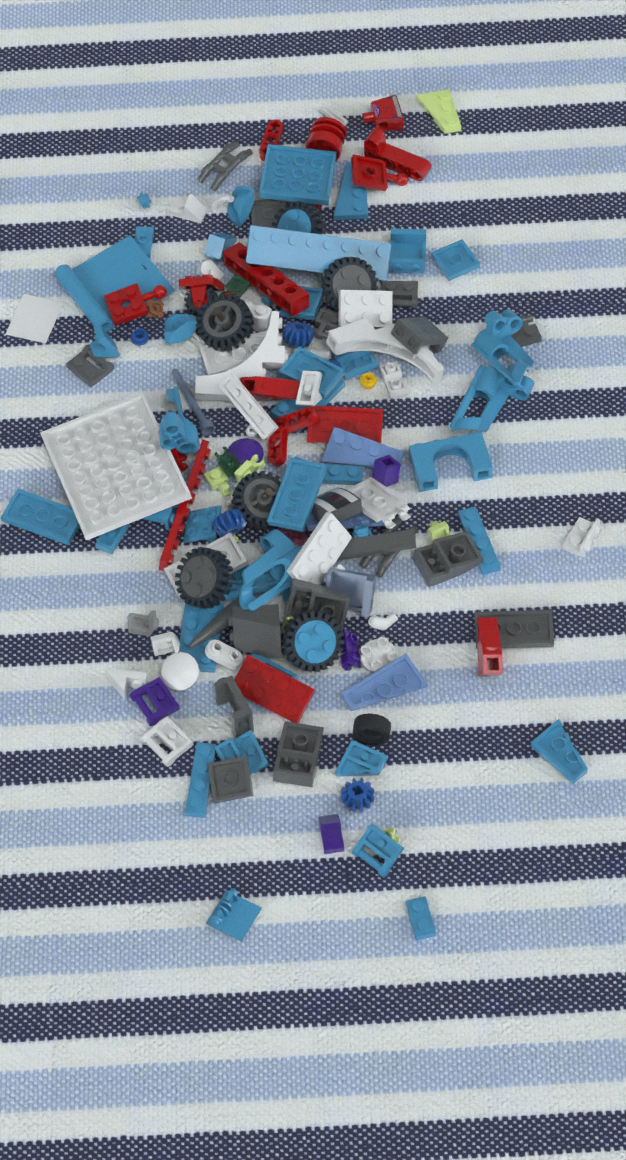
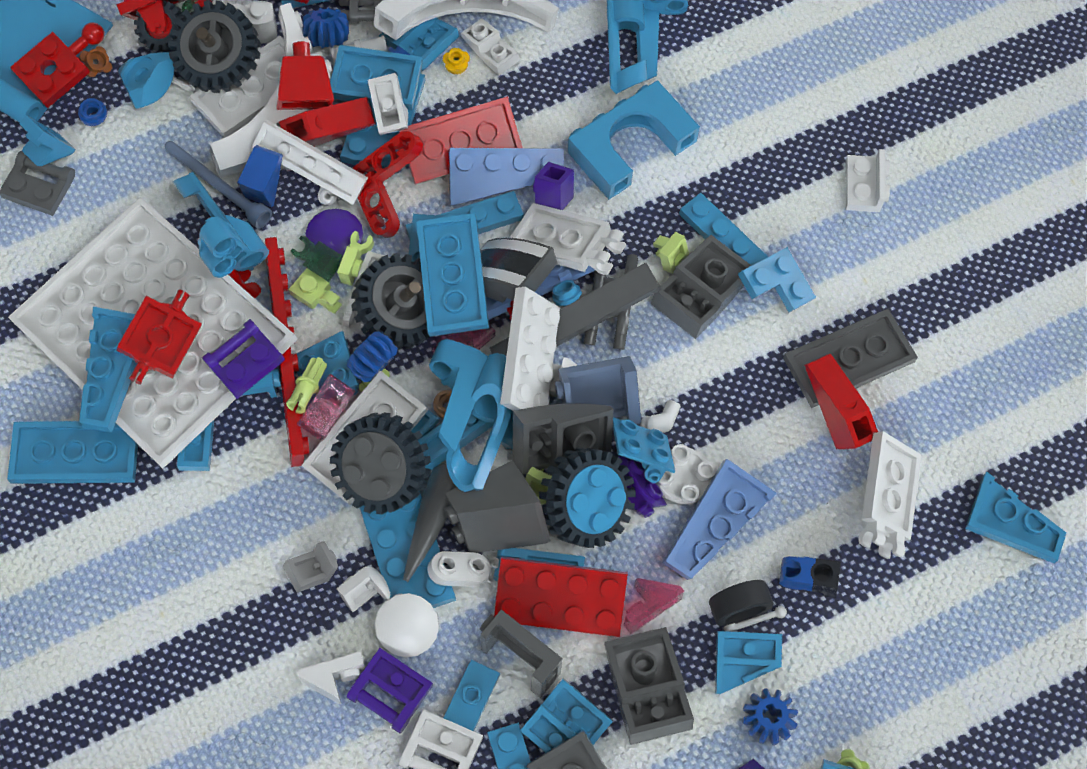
camera: 30 degrees left, 10 degrees up
none -> dark azure wing [79,307,137,433]
none -> red plate [116,290,202,385]
none -> dark purple plate [202,319,285,399]
none -> blue slope [237,145,283,208]
none -> red torso [276,41,334,110]
none -> yellowish green axle [286,357,327,414]
none -> clear pink slope [297,374,355,441]
none -> dark azure plate [443,660,500,731]
none -> dark azure hinge [613,417,675,483]
none -> clear pink slope [623,578,684,634]
none -> white hinge [724,606,787,632]
none -> dark azure plate [738,247,816,313]
none -> leg [779,556,841,598]
none -> white tile [859,431,921,559]

